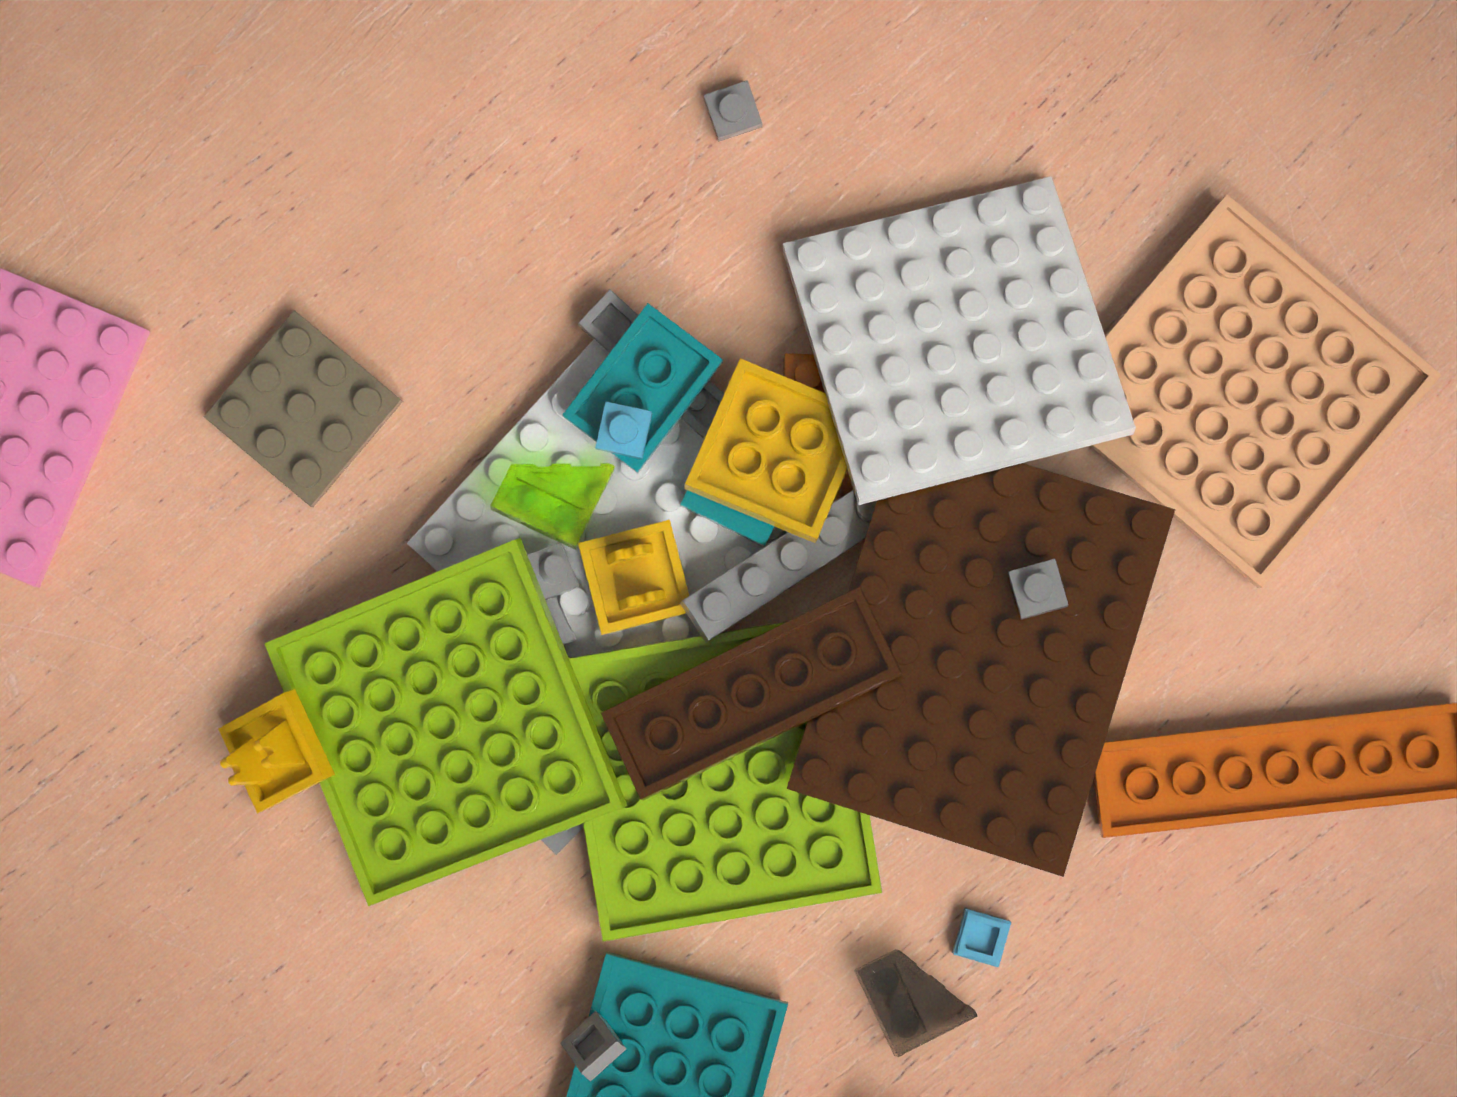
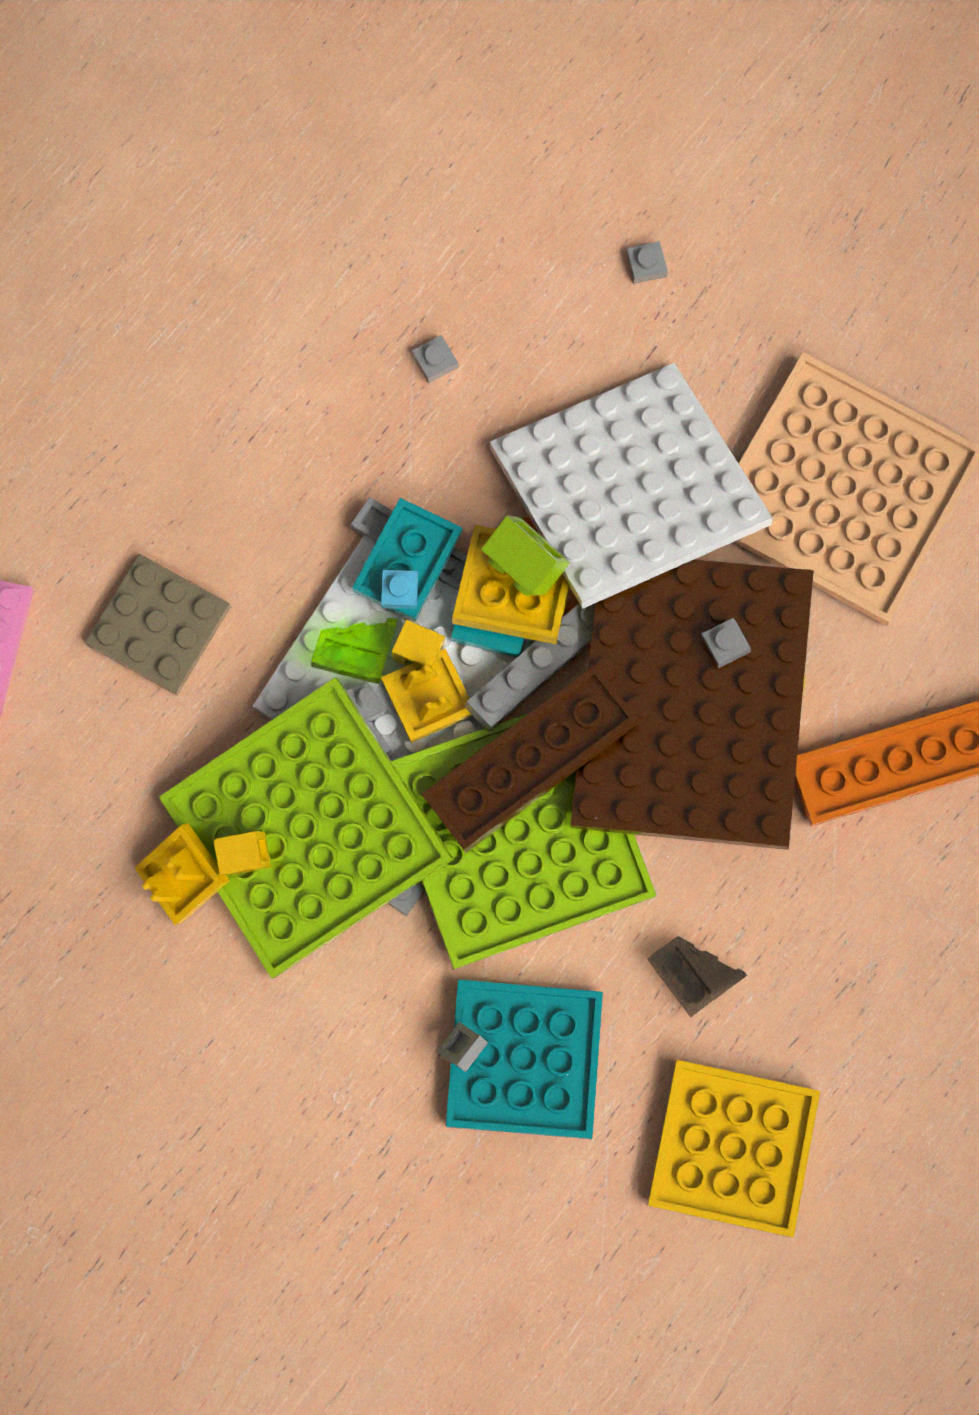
camera: 10 degrees left, 10 degrees down
medium azure tile [952,908,1011,967] -> none
none -> yellow panel [214,831,271,876]
none -> yellow panel [392,620,446,667]
none -> lime brick [481,516,571,596]
none -> light grey plate [626,241,668,284]

